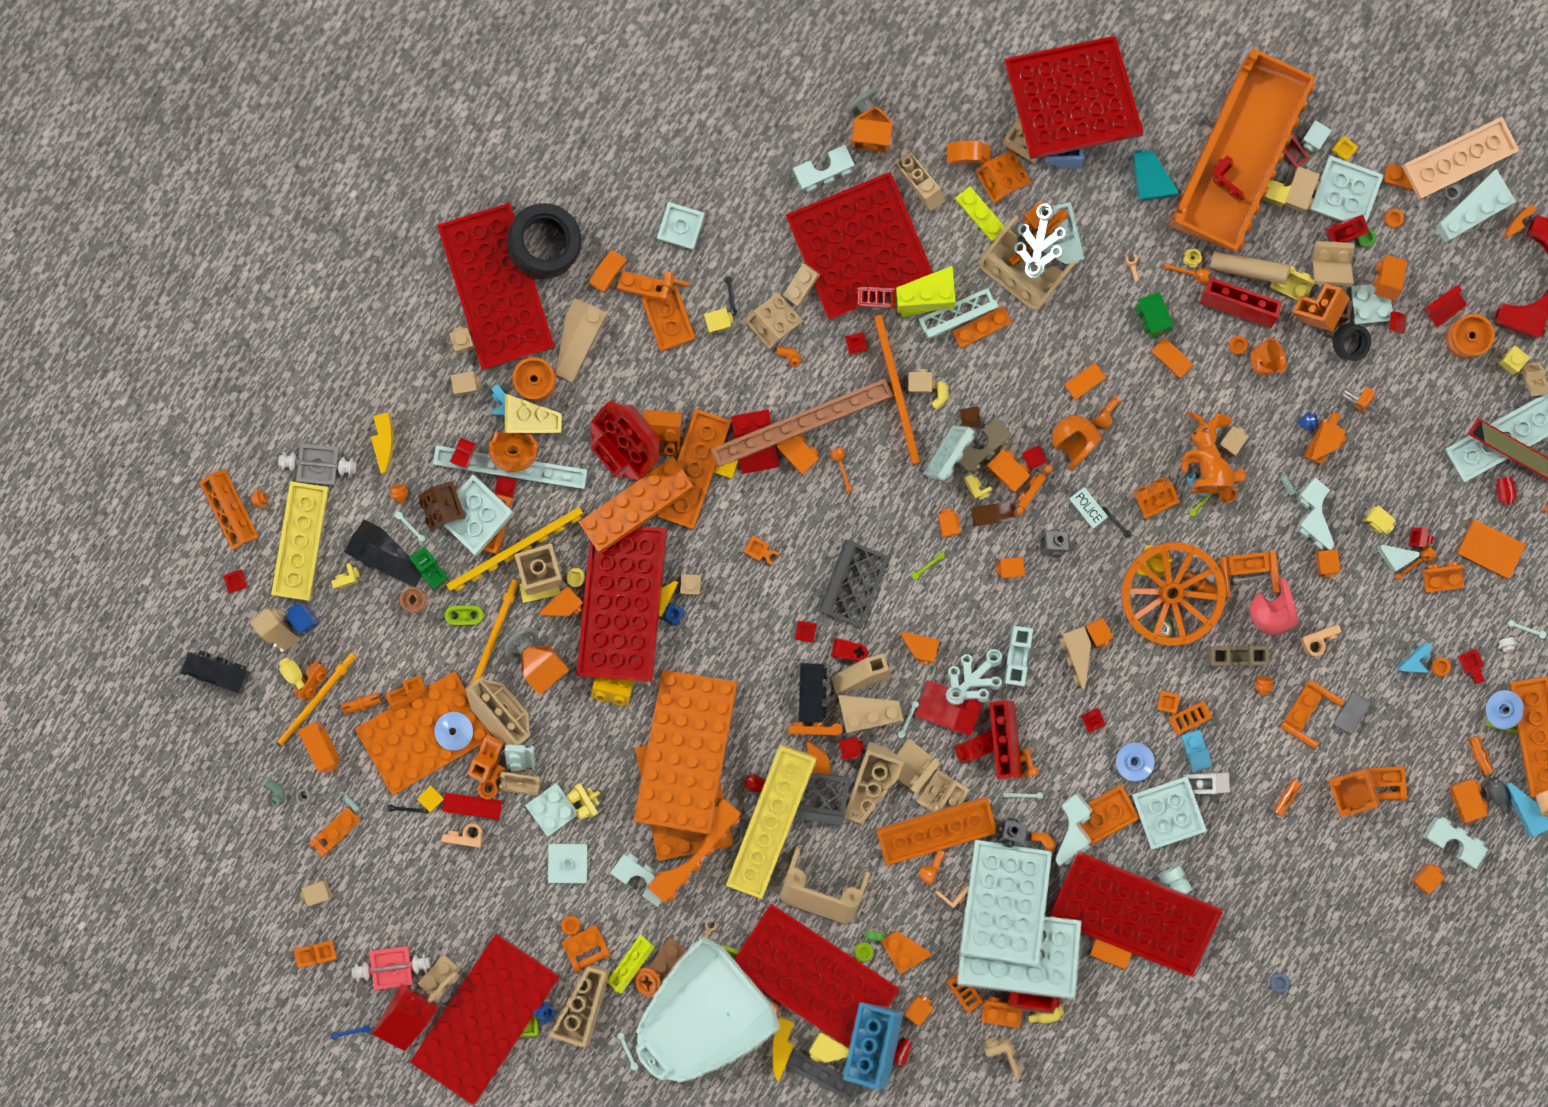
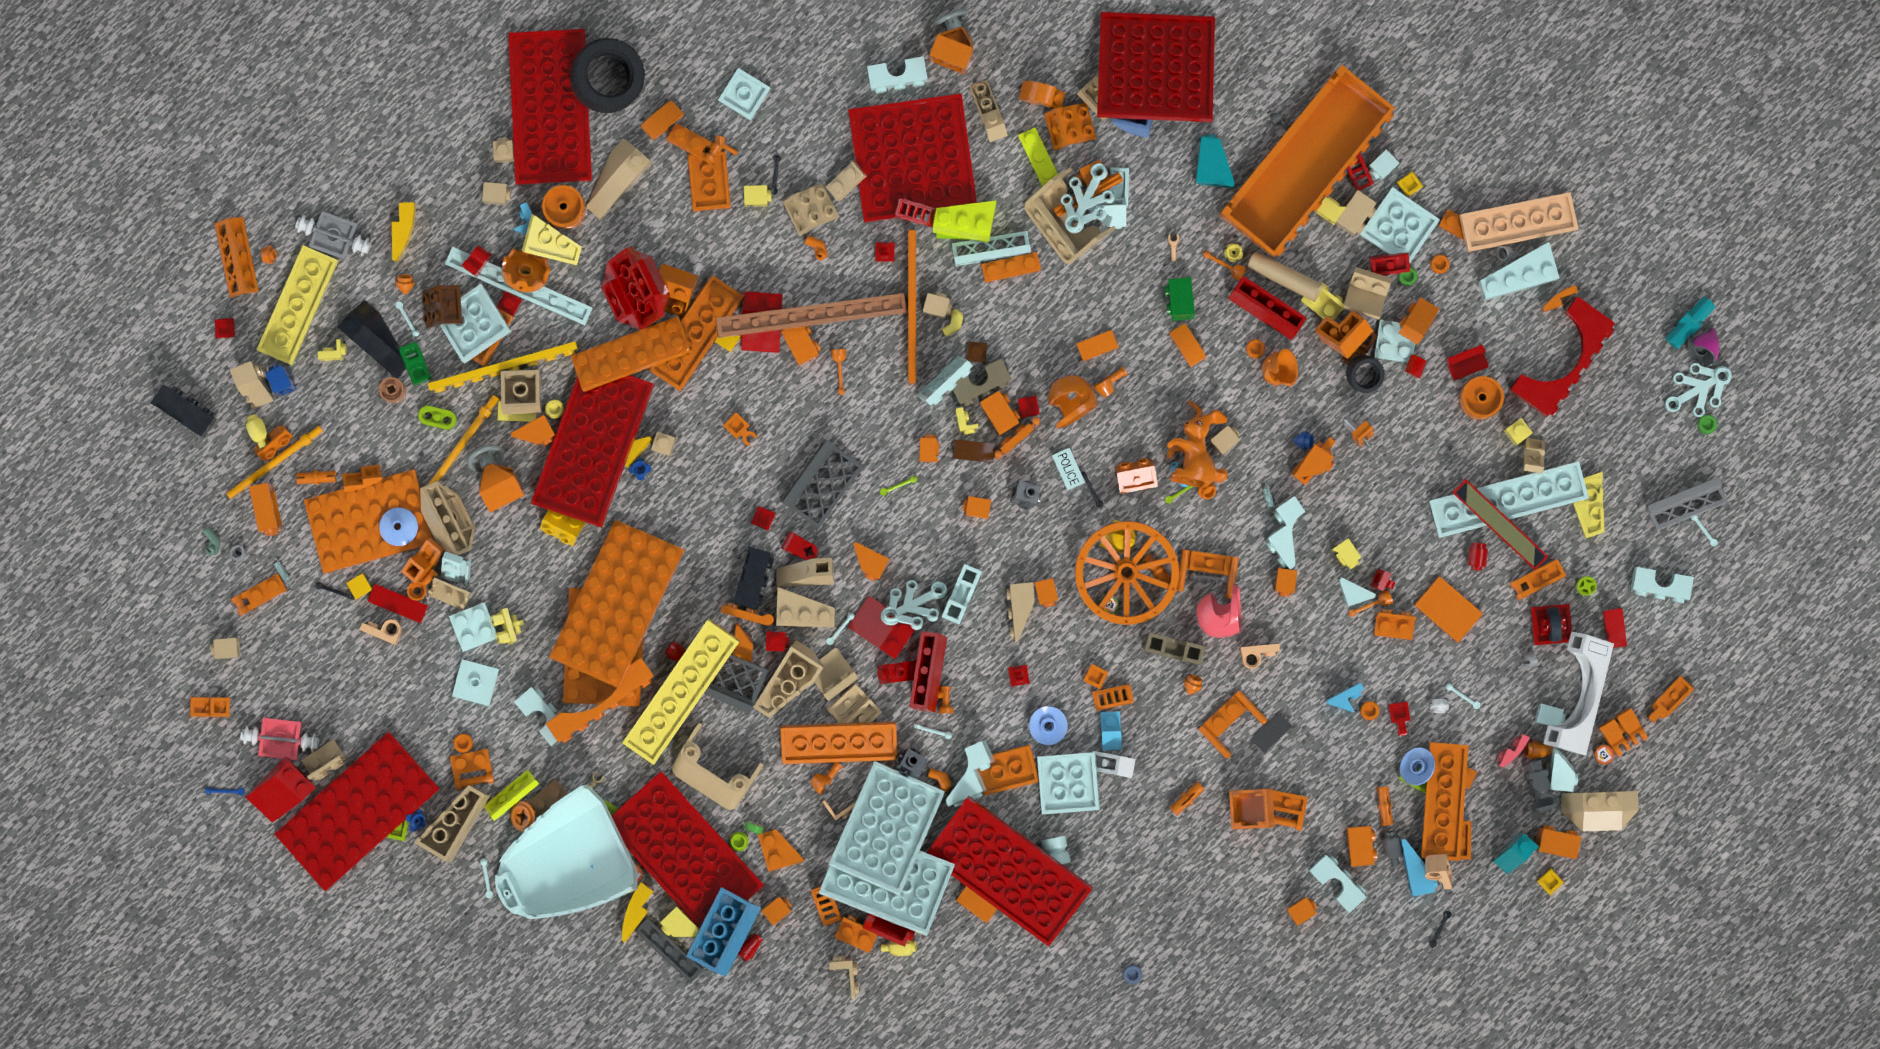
camera: 15 degrees right, 0 degrees up
red bracket [1212,155,1245,200] -> none

